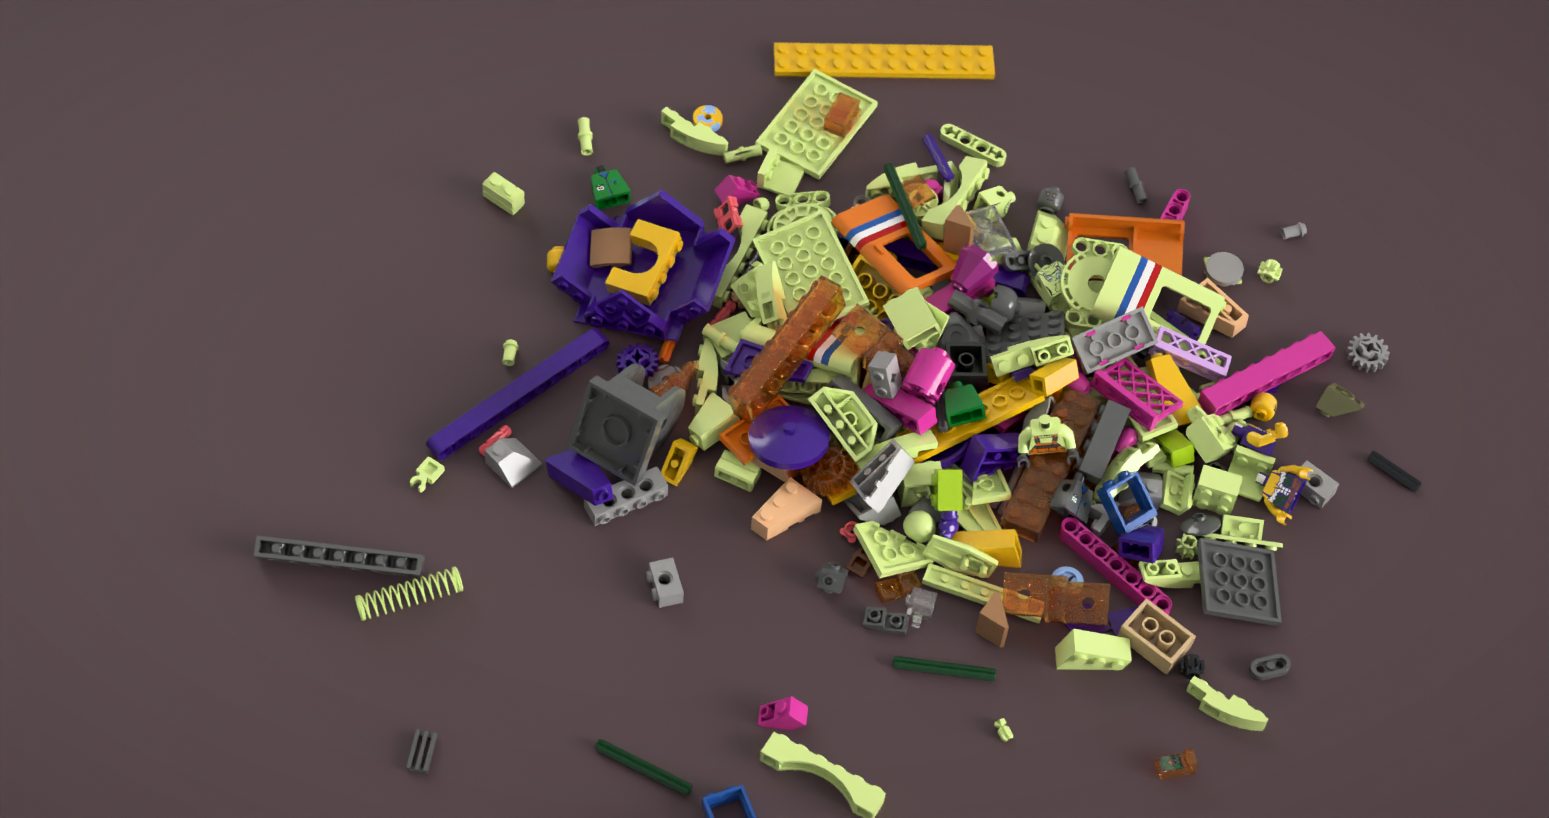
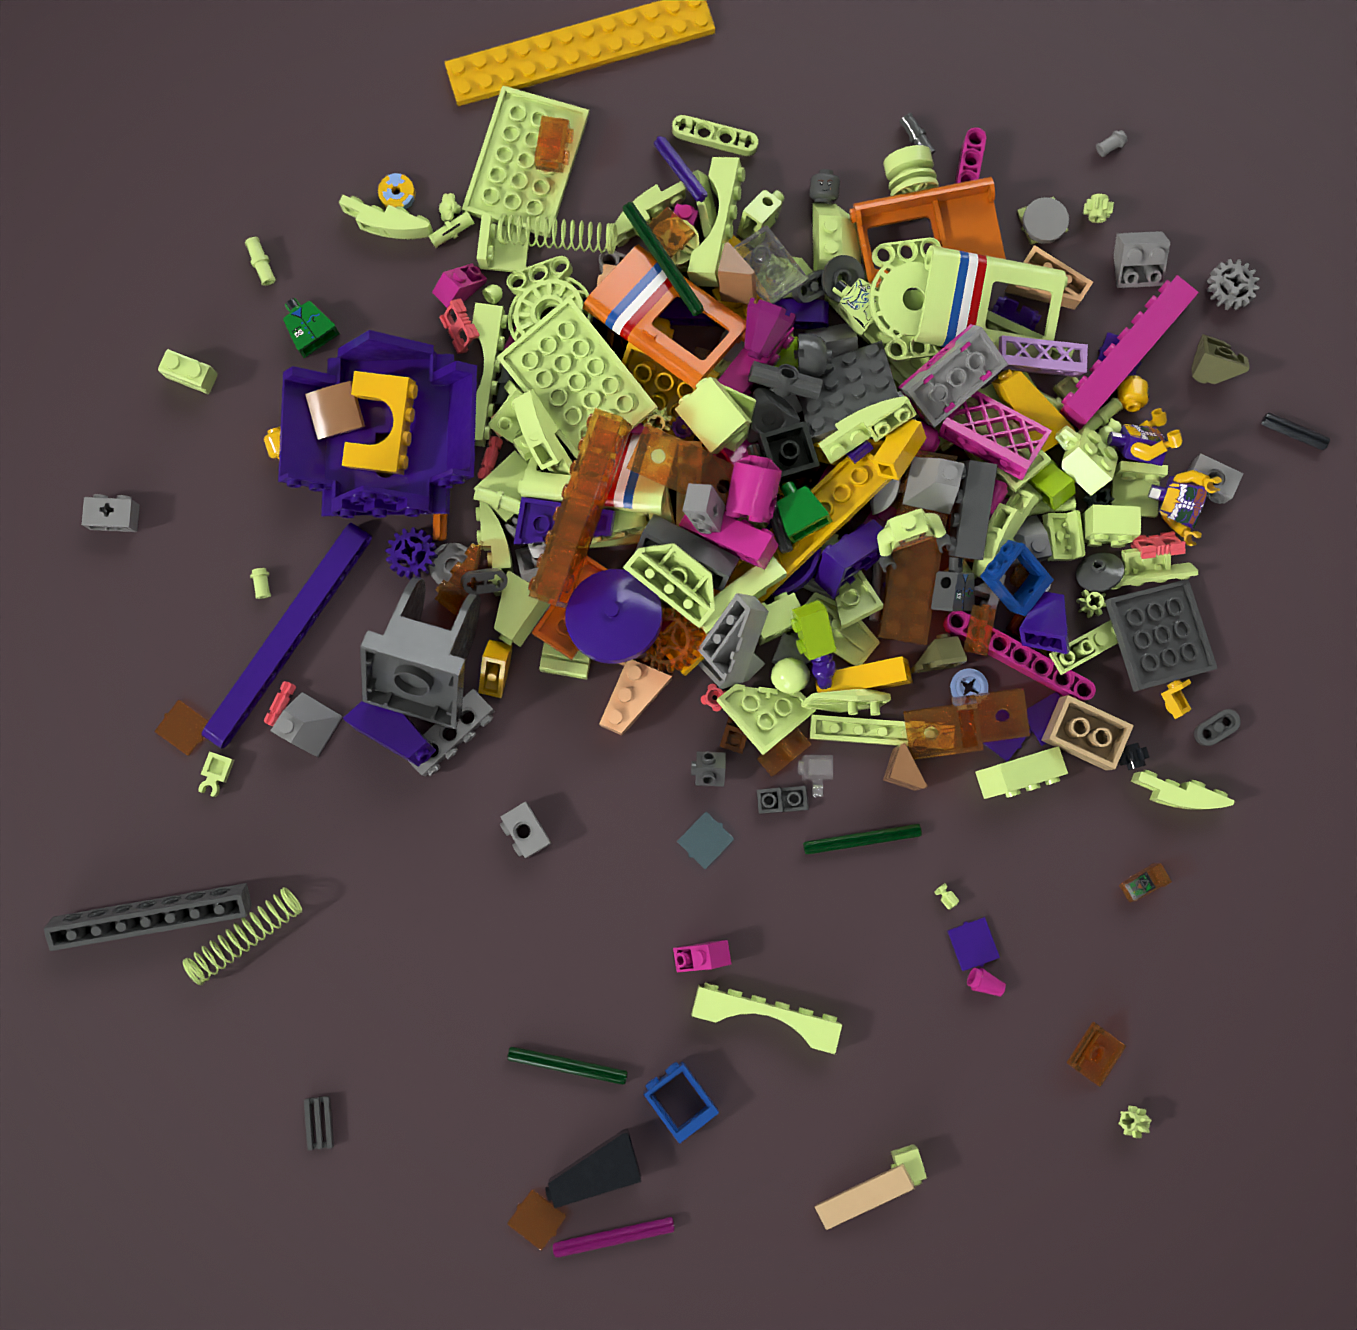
camera: 15 degrees left, 25 degrees up
none -> light grey brick [81,494,140,532]
none -> clear orange piece [154,700,208,756]
none -> yellowish green plant [439,193,461,222]
none -> dark grey beam [460,568,508,594]
none -> yellowish green piece [498,213,617,254]
none -> clear light blue piece [677,812,734,869]
none -> yellowish green wheel [883,145,939,196]
none -> light grey slope [902,457,964,514]
none -> olive slope [911,633,967,674]
none -> dark purple piece [947,917,1000,971]
none -> clear orange hinge [964,604,996,656]
none -> dark pink cone [967,968,1006,997]
none -> light grey slope [1114,231,1170,288]
none -> coral piece [1131,531,1186,559]
none -> yellow bracket [1161,679,1192,719]

